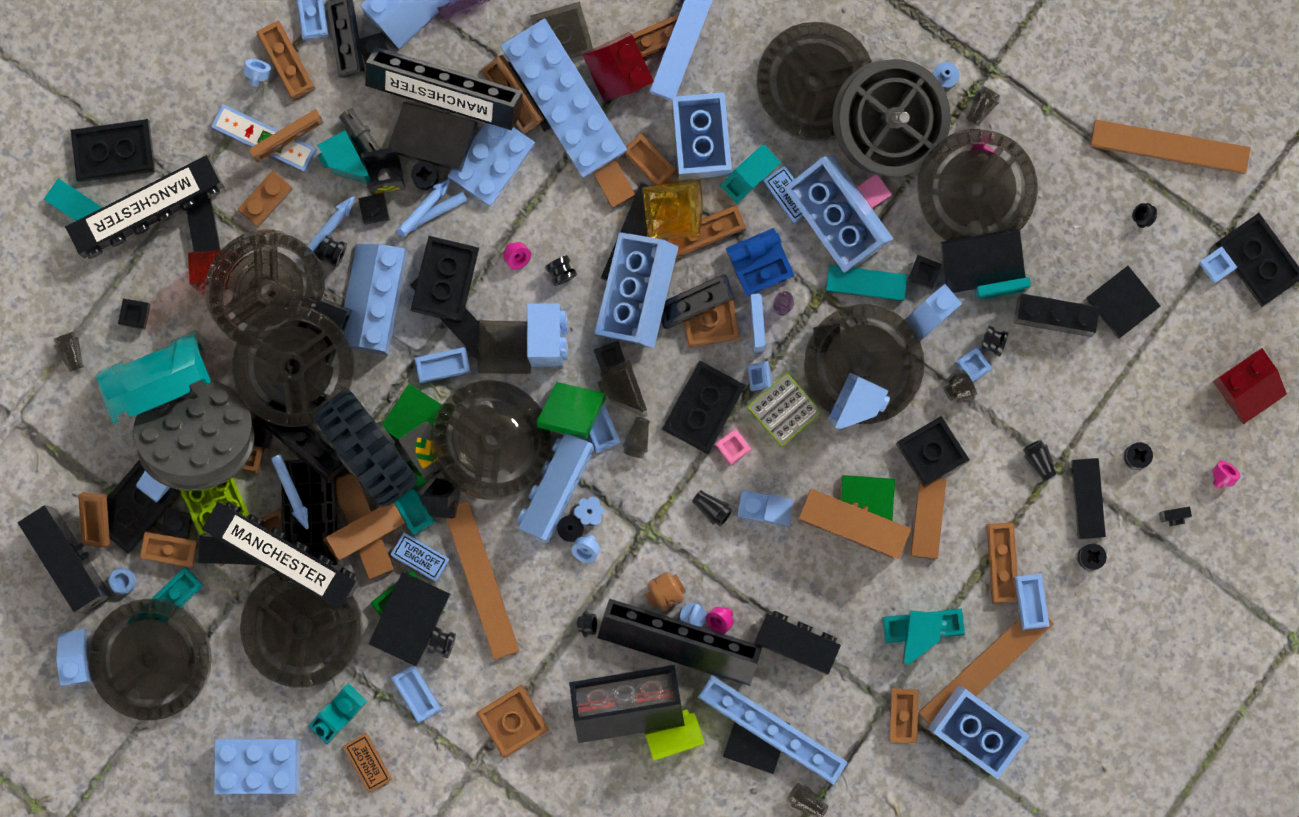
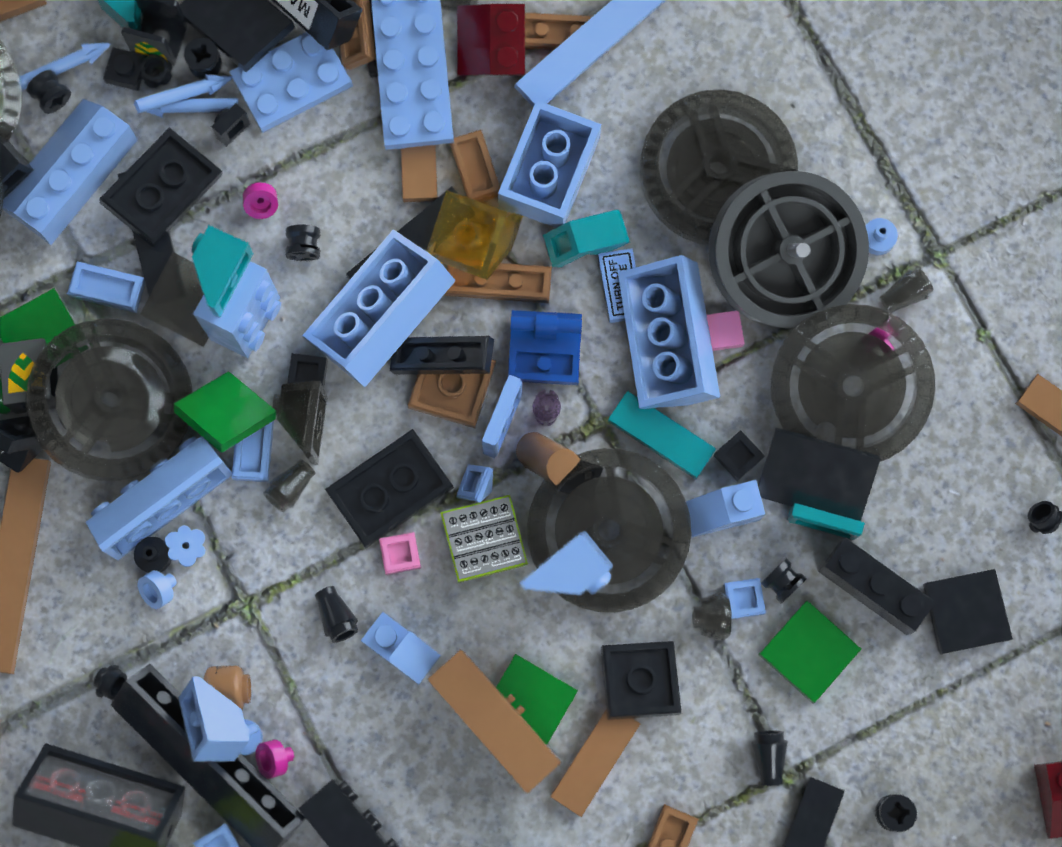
camera: 20 degrees right, 5 degrees down
none -> black plate [140,55,173,88]
none -> light blue slope [179,677,250,761]
none -> teal slope [191,225,254,318]
none -> black plate [211,103,250,147]
none -> medium nougat brick [516,432,581,485]
none -> green tile [758,601,862,704]

